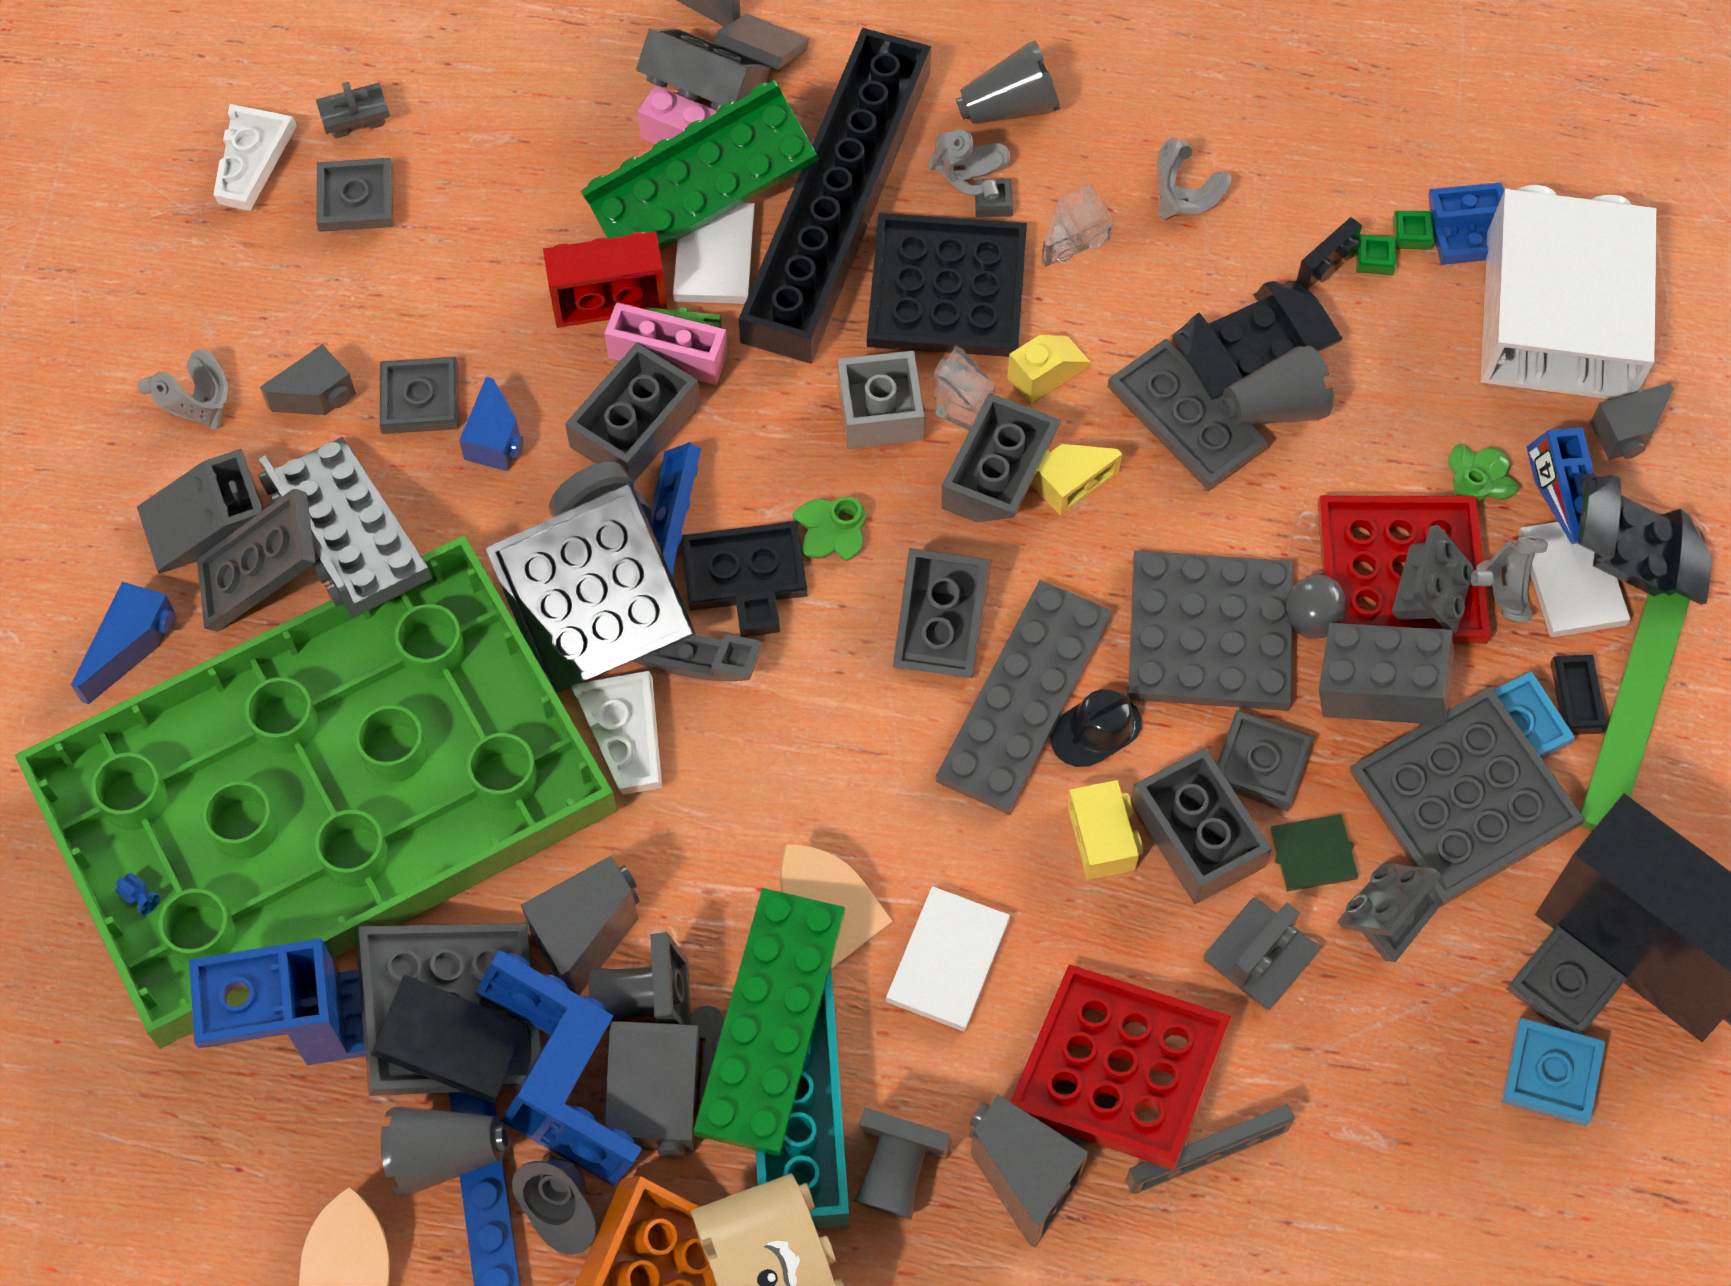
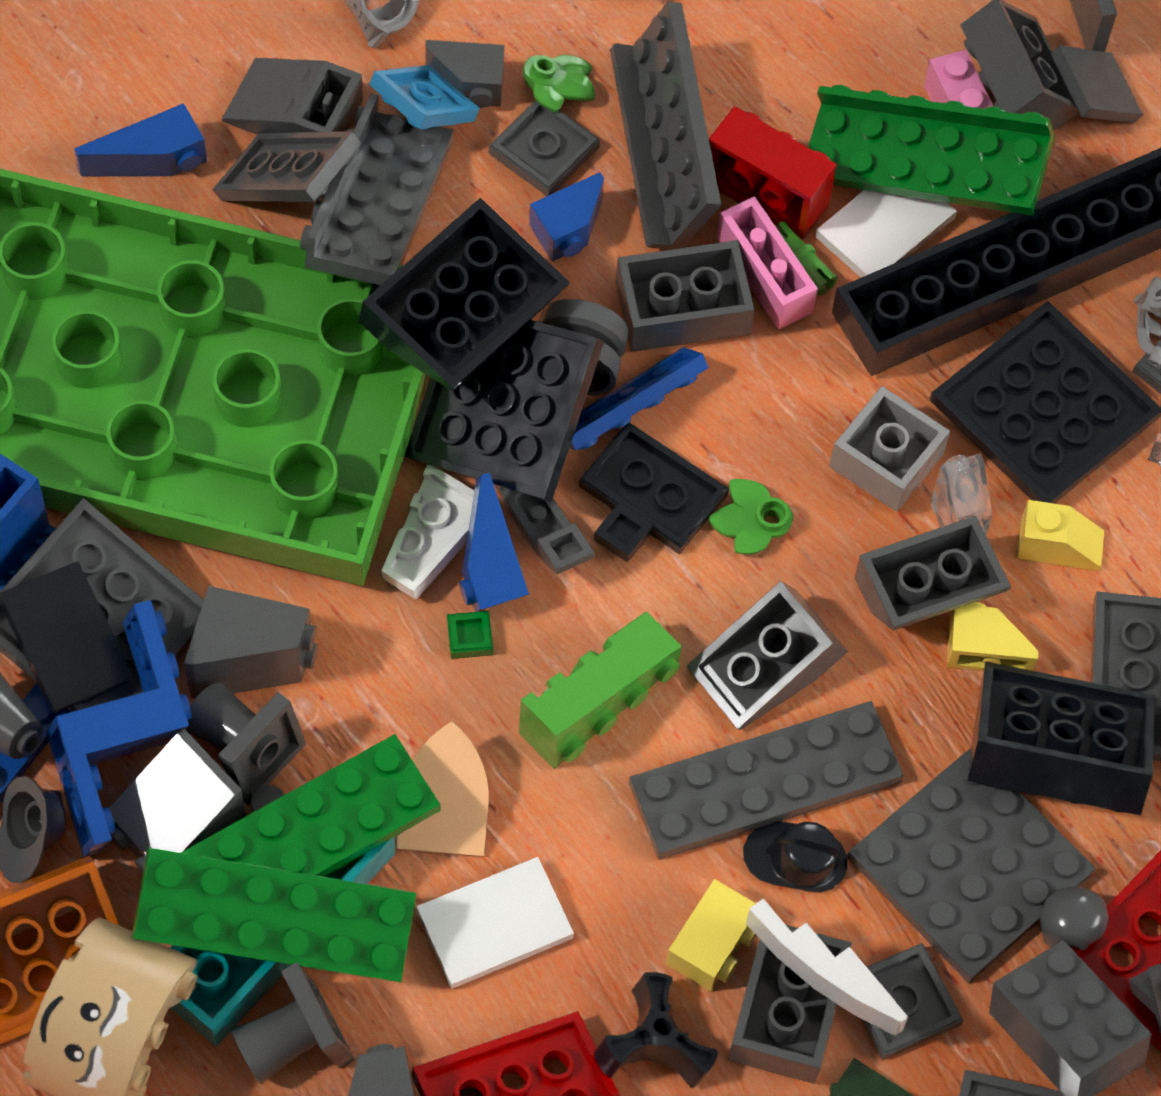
camera: 40 degrees right, 0 degrees up
none -> green plate [131,847,417,982]
none -> black slope [358,198,570,391]
none -> dark azure plate [369,65,480,129]
none -> green tile [447,611,493,659]
none -> blue slope [459,473,529,612]
none -> bright green wedge [519,611,682,769]
none -> bright green plate [523,55,595,113]
none -> black piece [594,972,718,1088]
none -> dark grey bracket [610,1,721,250]
none -> white slope [746,898,908,1036]
none -> black slope [968,661,1155,816]

